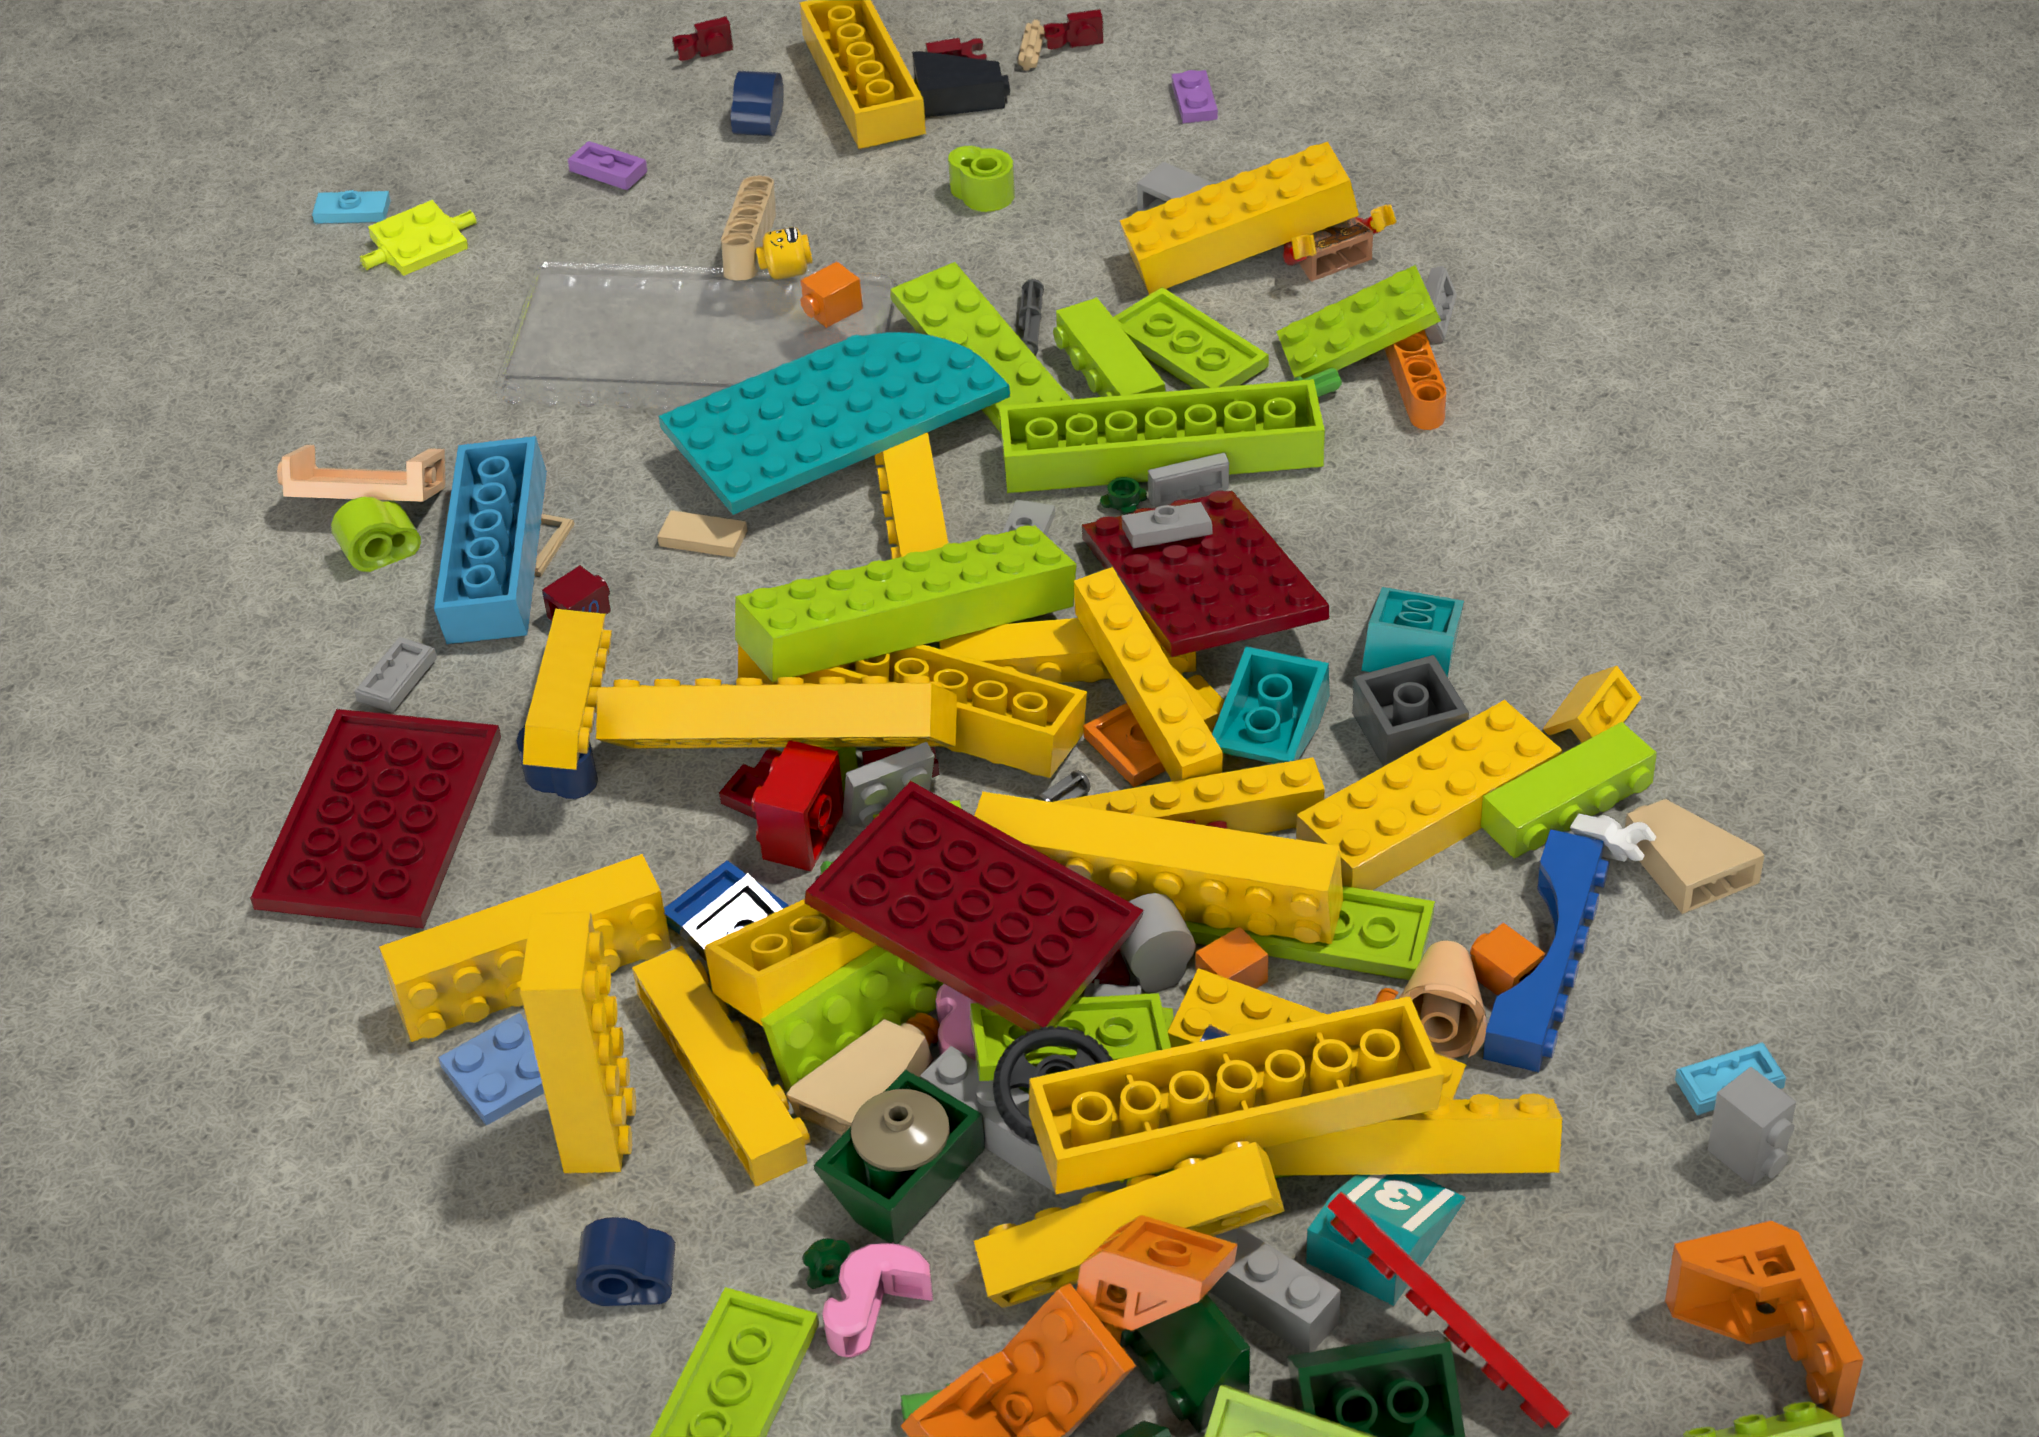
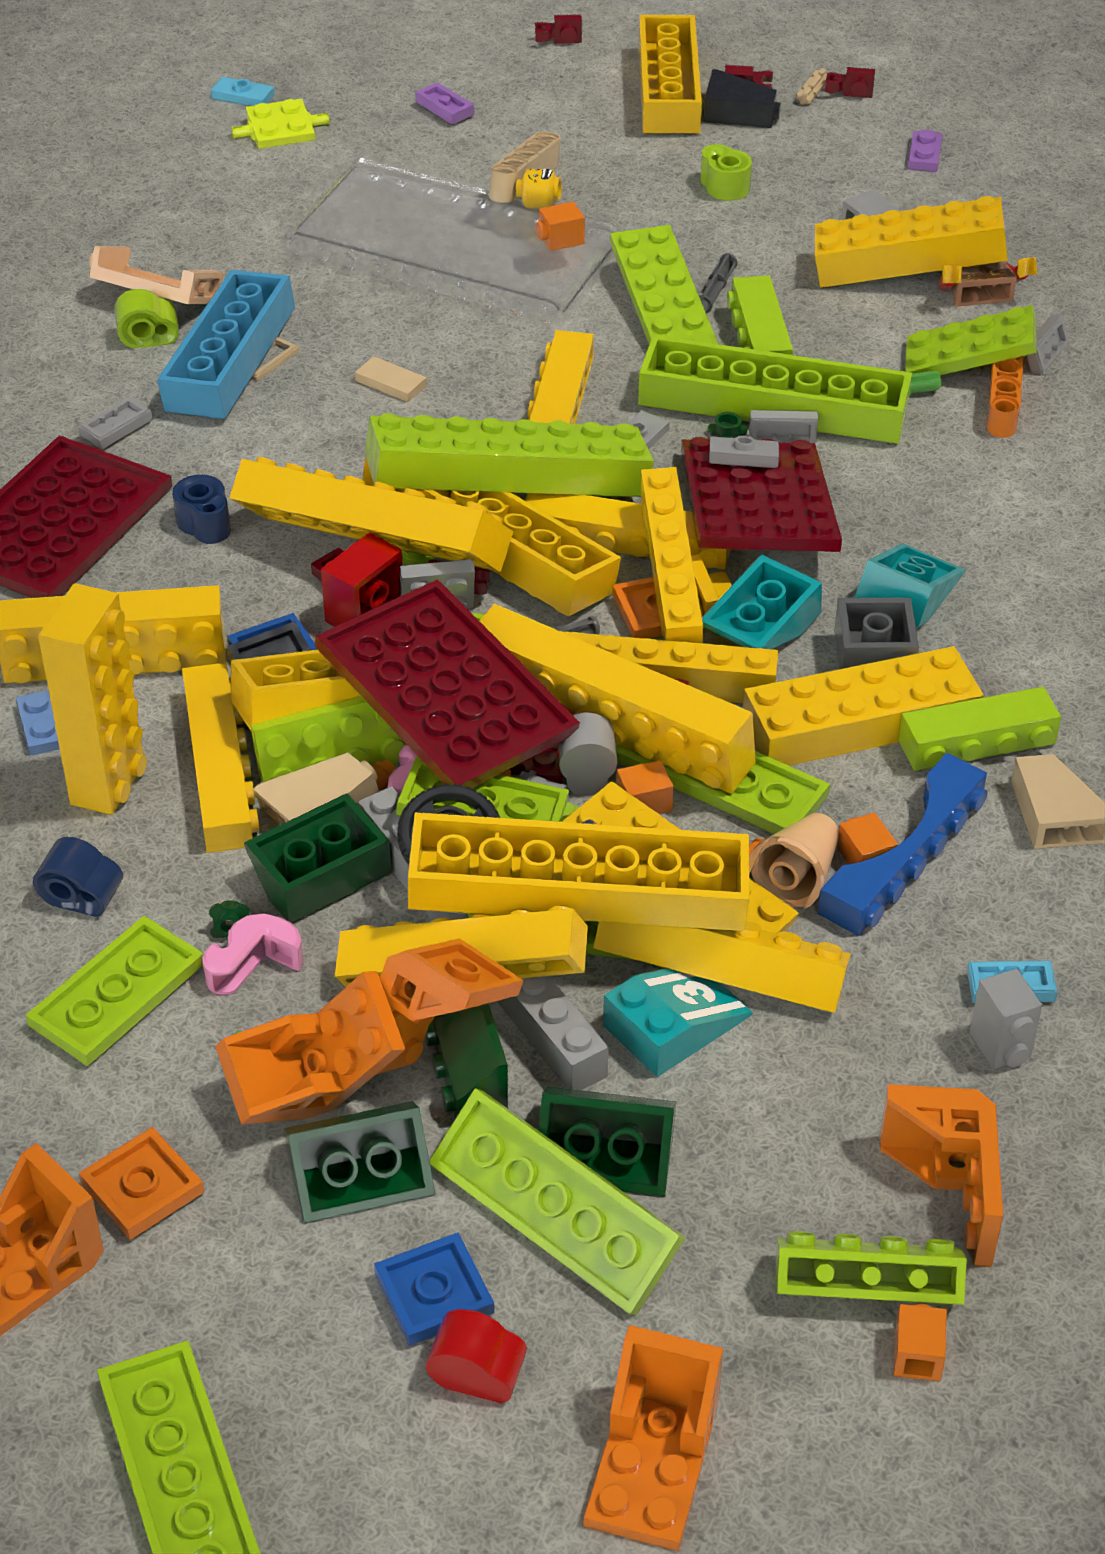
camera: 15 degrees right, 0 degrees up
yellow brick [523,609,612,770] -> none
dark red brick [542,565,611,621] -> none
teal plate [658,332,1010,515] -> none
dark blue piece [731,71,784,136] -> none
dark tan dish [851,1089,949,1171] -> none
lime plate [1113,287,1269,389] -> none
red plate [1327,1192,1573,1429] -> none
yellow panel [1543,665,1642,743] -> none
white plate [1570,814,1656,862] -> none

